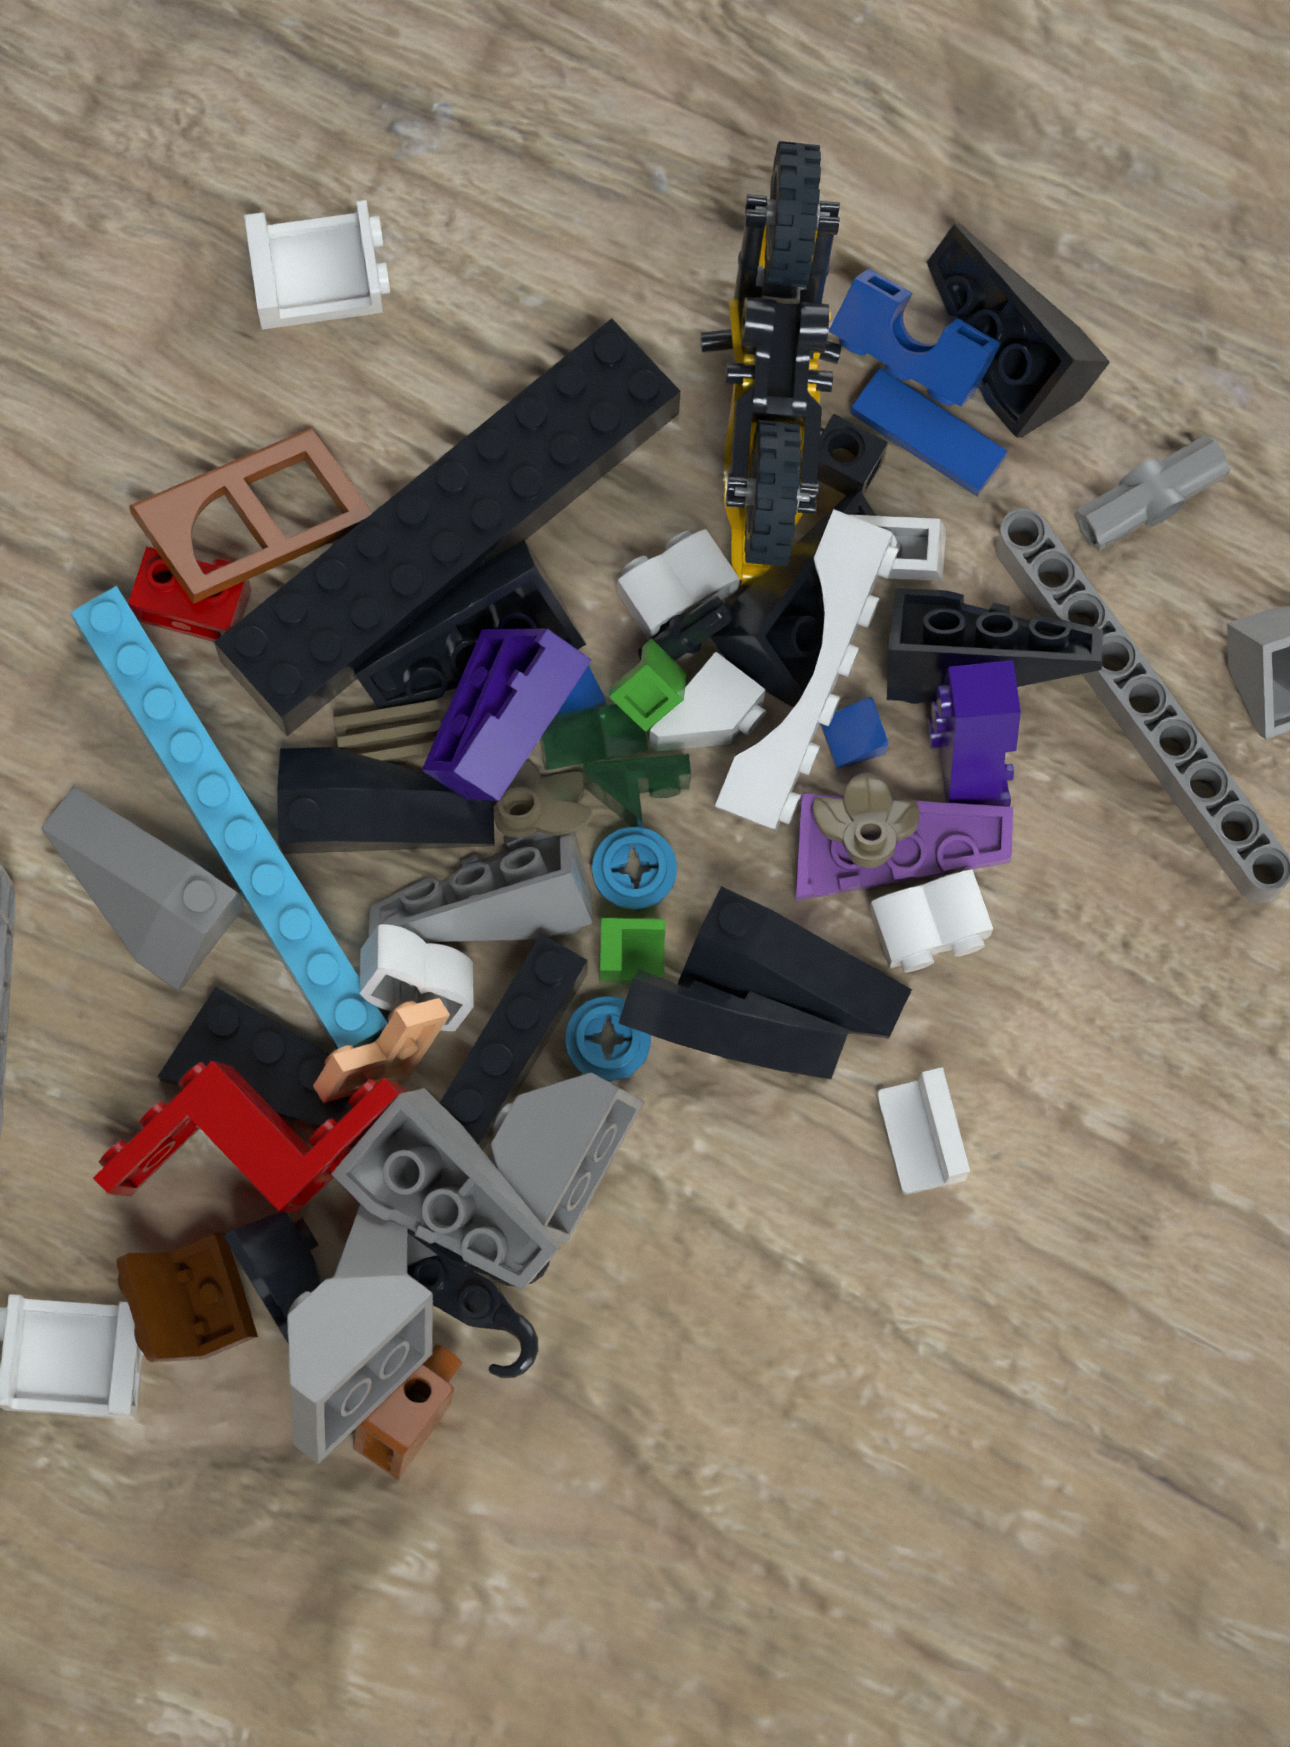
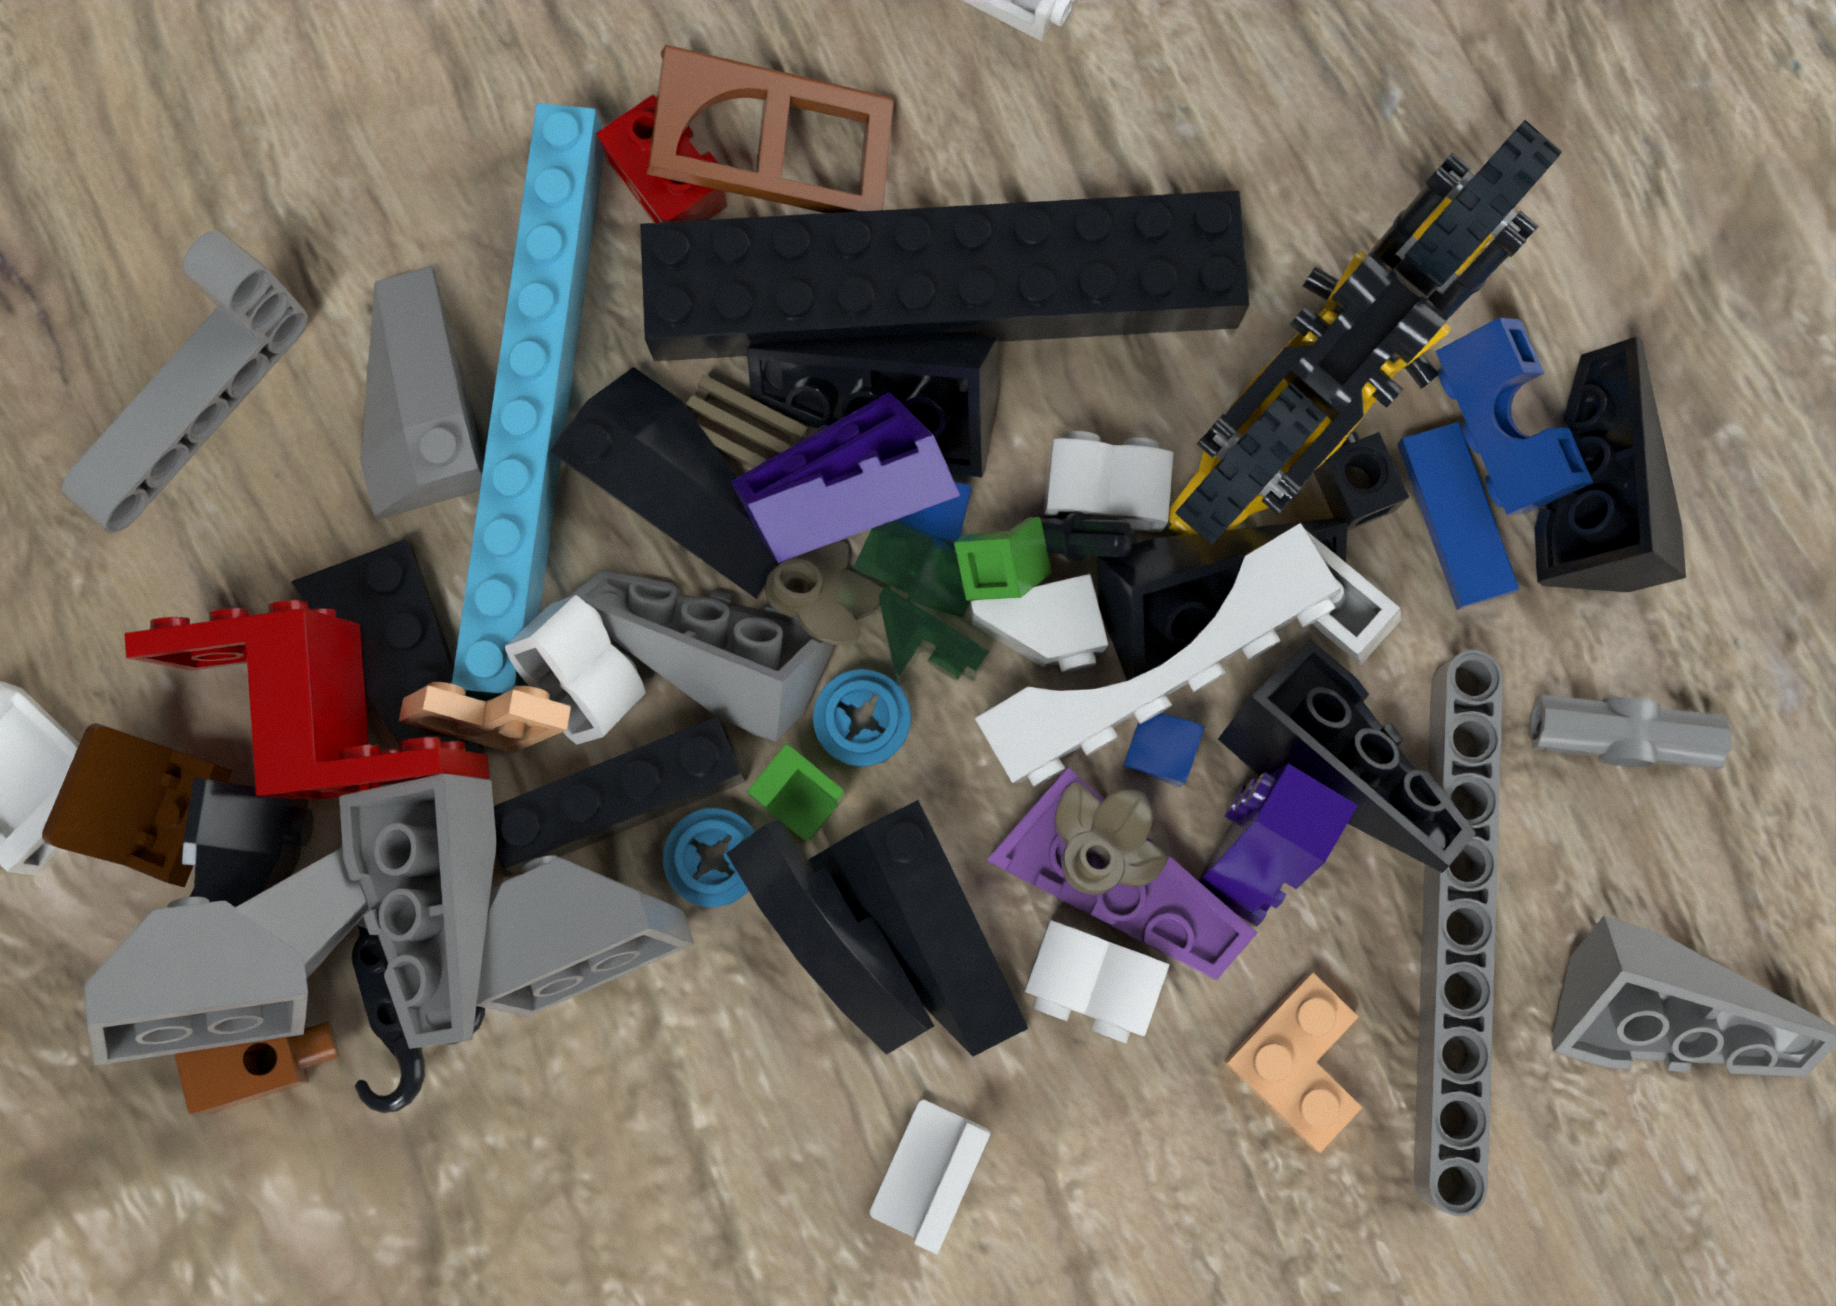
camera: 40 degrees right, 5 degrees up
none -> light nougat plate [1224,972,1363,1153]

